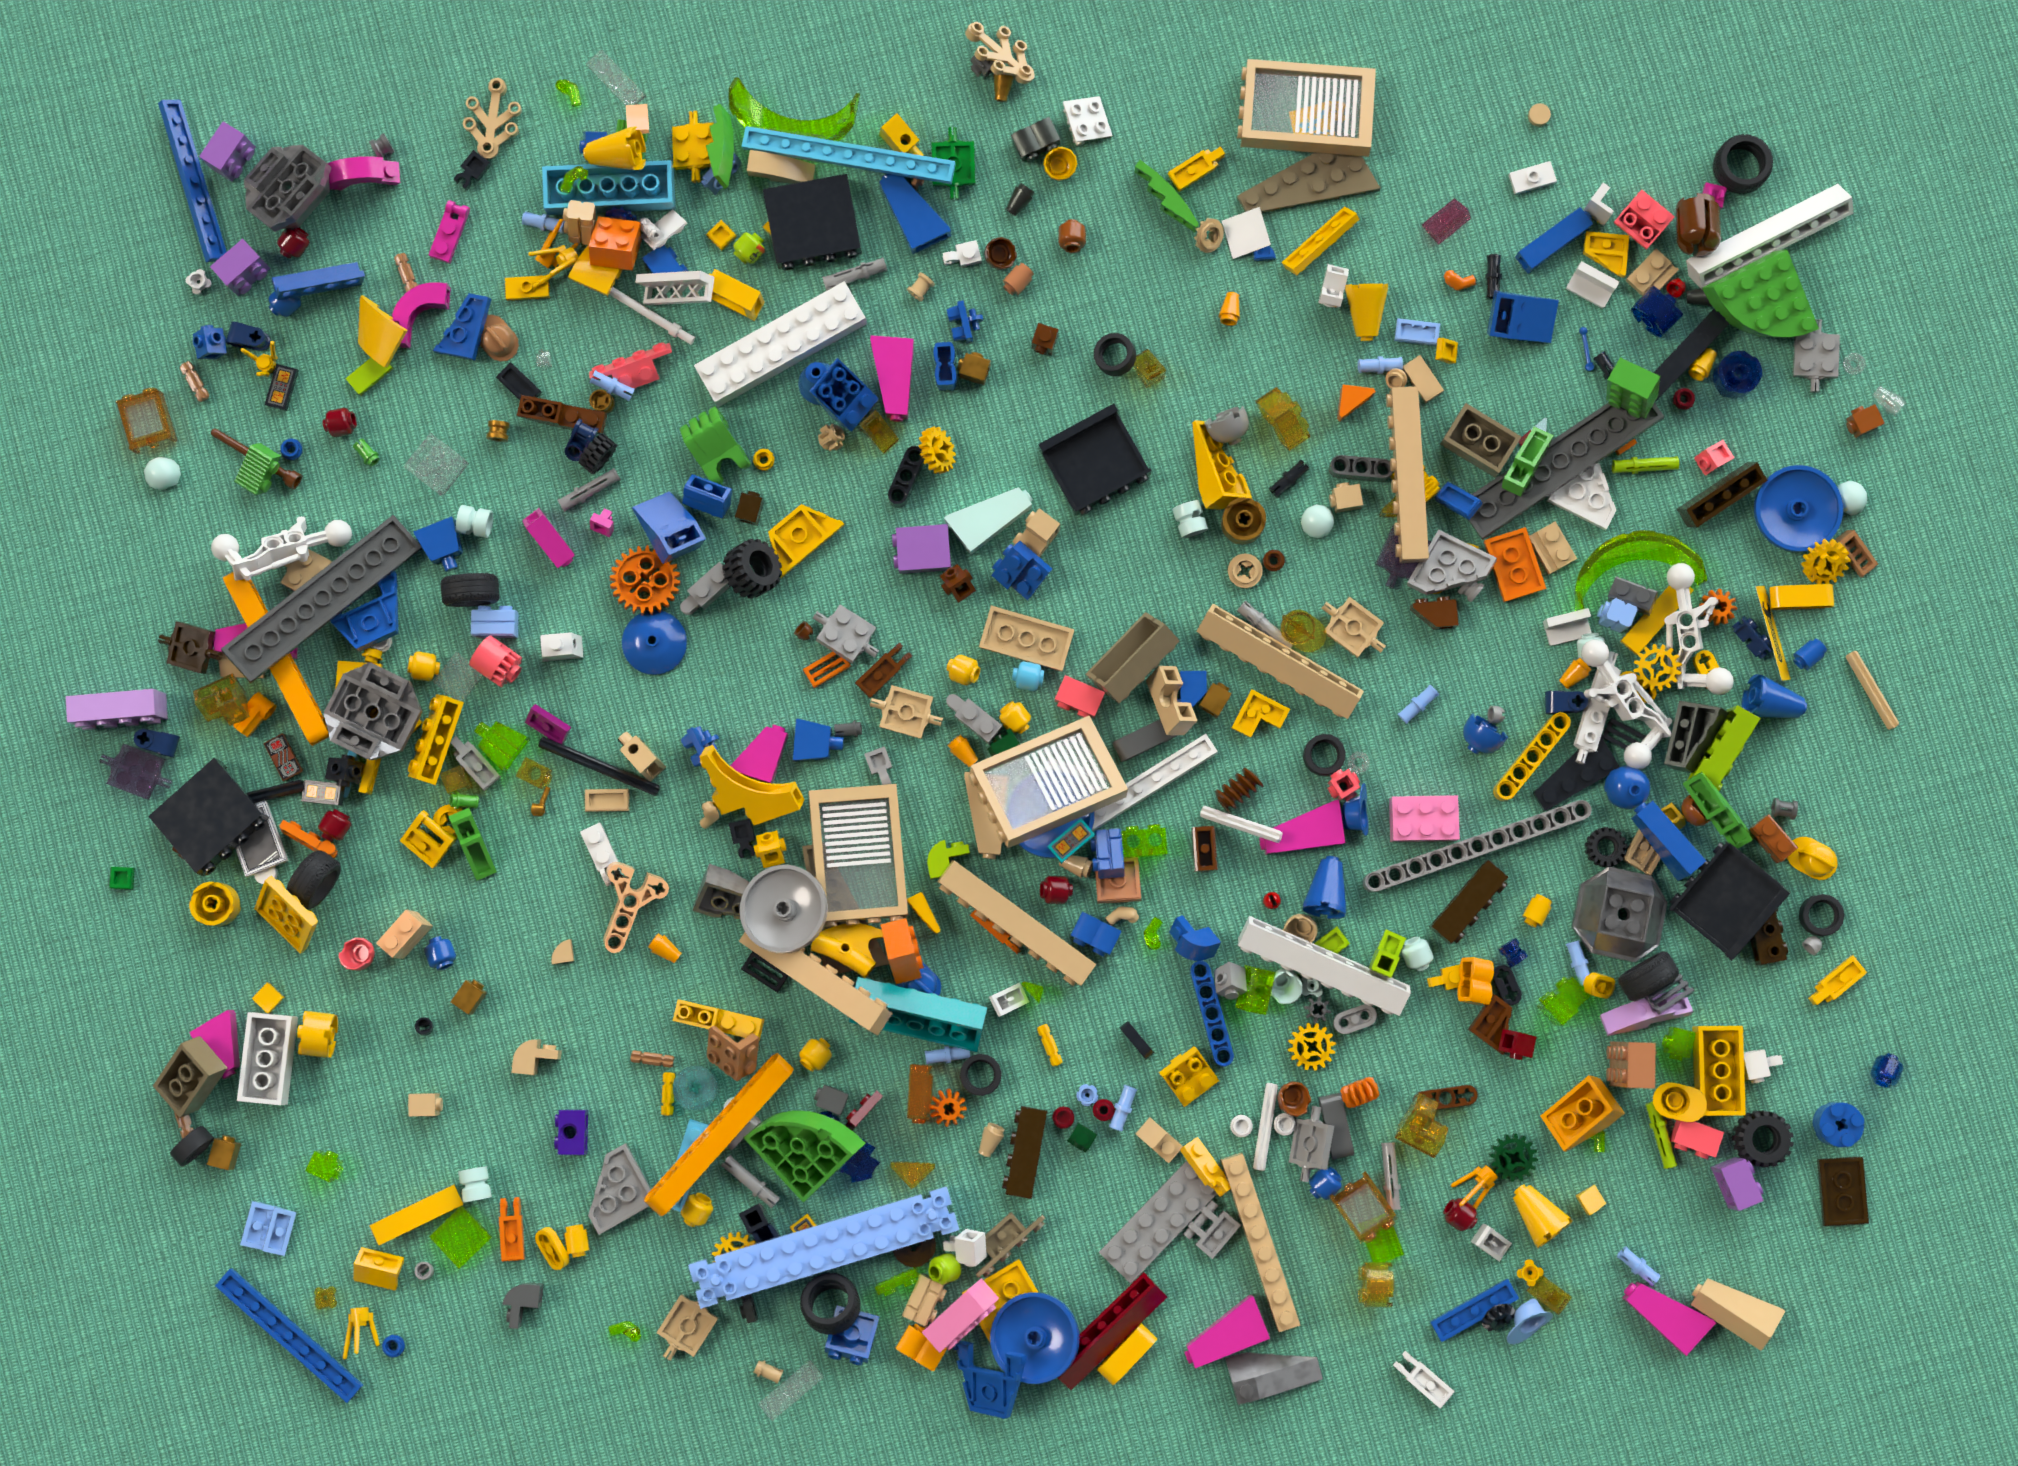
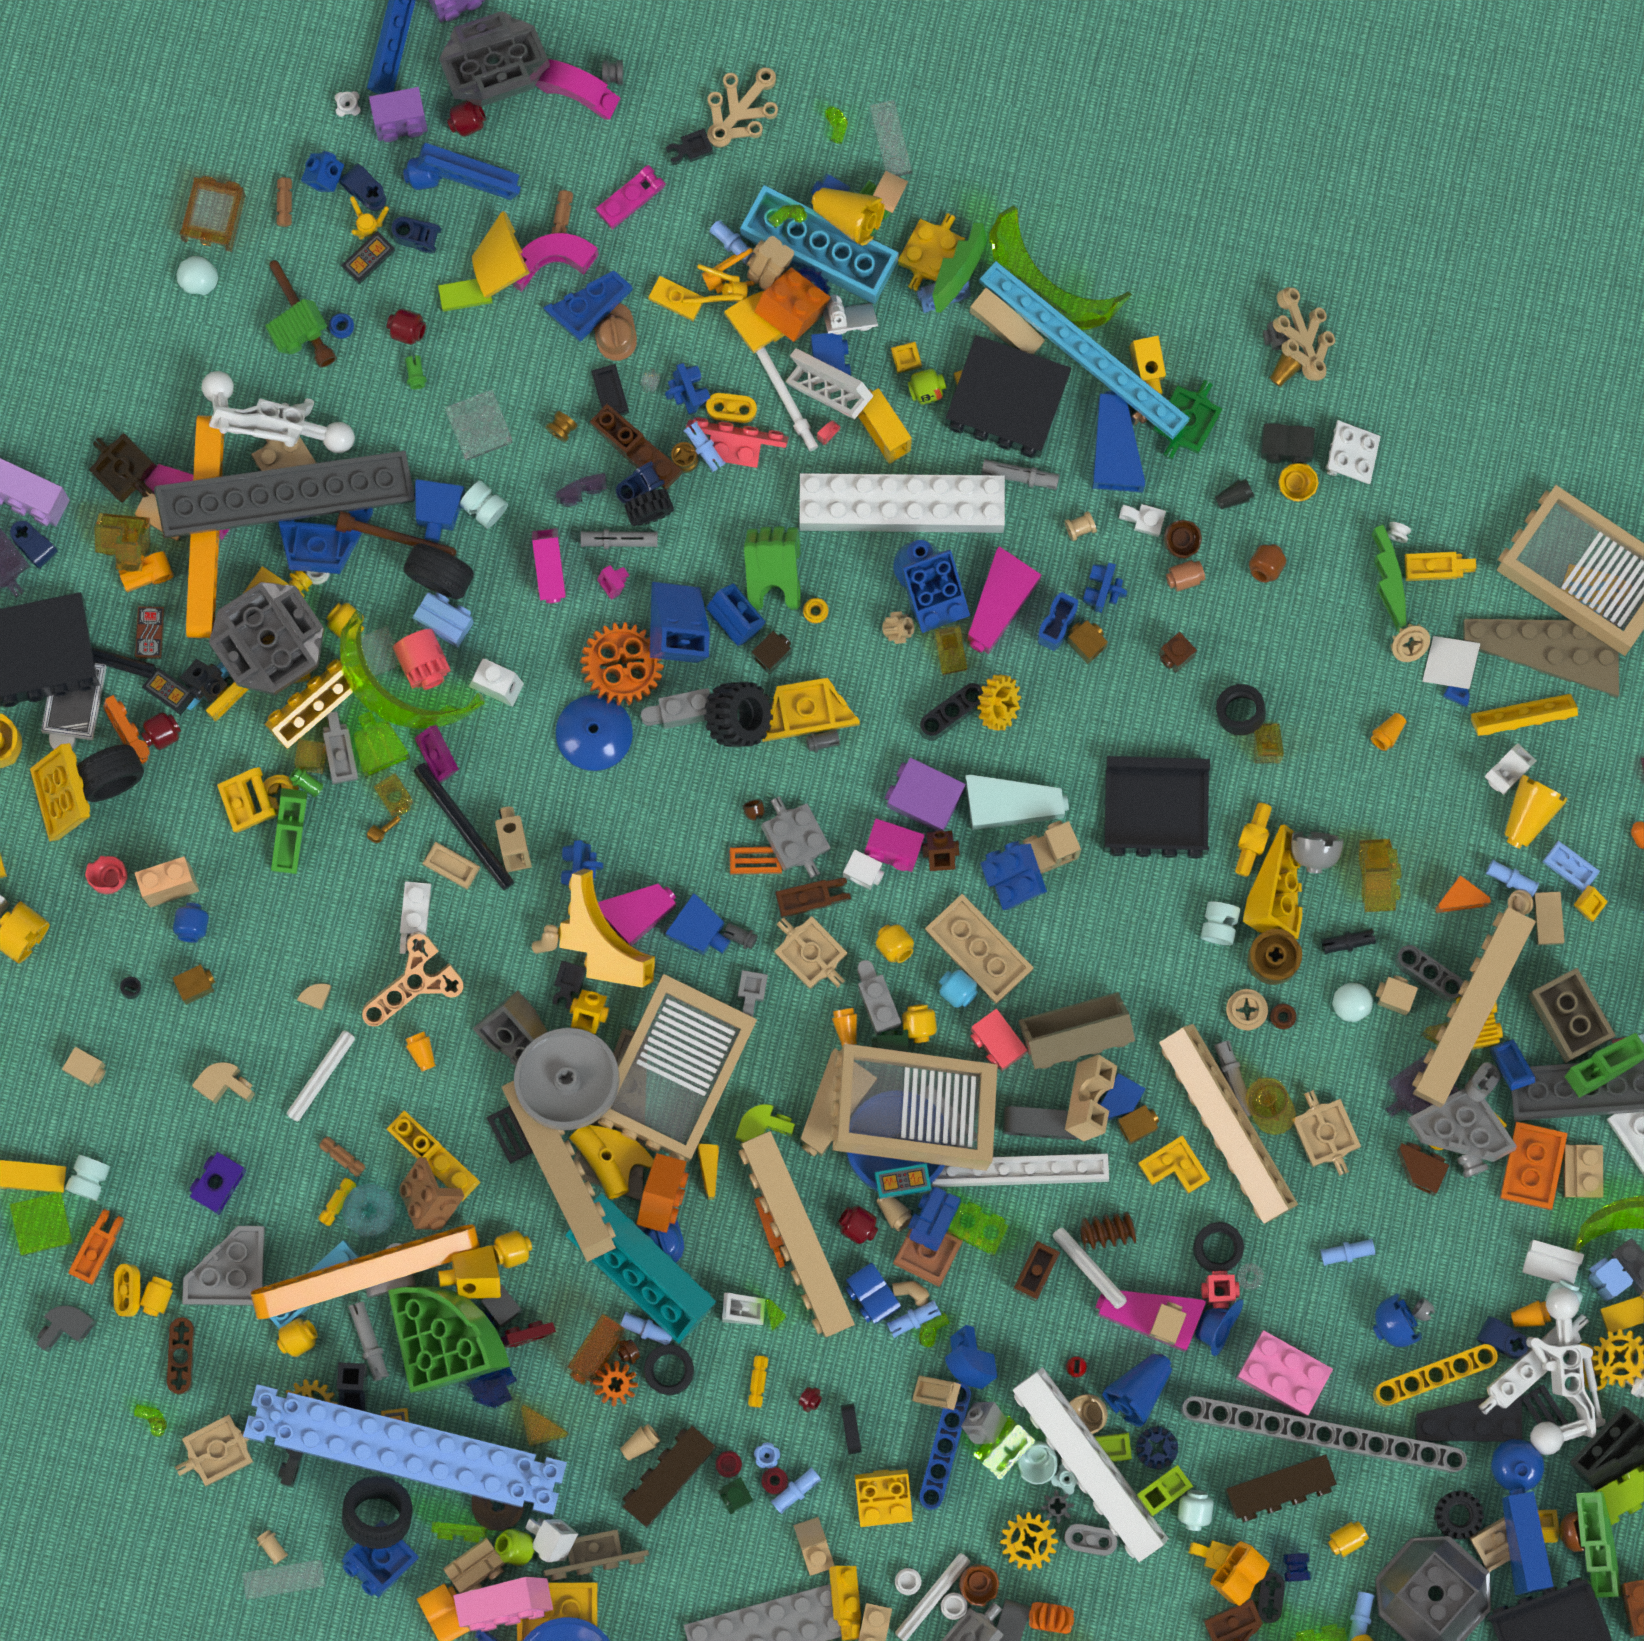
camera: 25 degrees right, 5 degrees down
none -> reddish brown beam [167,1317,195,1395]
none -> white axle [287,1030,355,1122]
none -> reddish brown piece [335,511,457,556]
none -> clear neon green windscreen [340,610,485,729]
none -> dark blue piece [391,217,442,254]
none -> yellow torso [438,1245,501,1299]
none -> clear purple slope [556,473,607,507]
none -> reddish brown plate [617,1339,640,1365]
none -> blue hips [665,363,710,415]
none -> yellow plate [706,393,757,423]
none -> dark red plate [799,1387,822,1413]
none -> dark grey pin [806,729,840,753]
none -> coral tile [817,420,841,445]
none -> white brick [843,850,885,890]
none -> dark pink brick [864,819,924,872]
none -> light blue pin [887,1300,941,1338]
none -> tan tile [912,1375,961,1410]
none -> dark blue gear [1136,1427,1178,1469]
none -> tan brick [1149,1302,1187,1345]
none -> yellow axle [1235,803,1272,877]
none -> white bush [1387,522,1411,543]
none -> light grey beam [1465,1062,1501,1102]

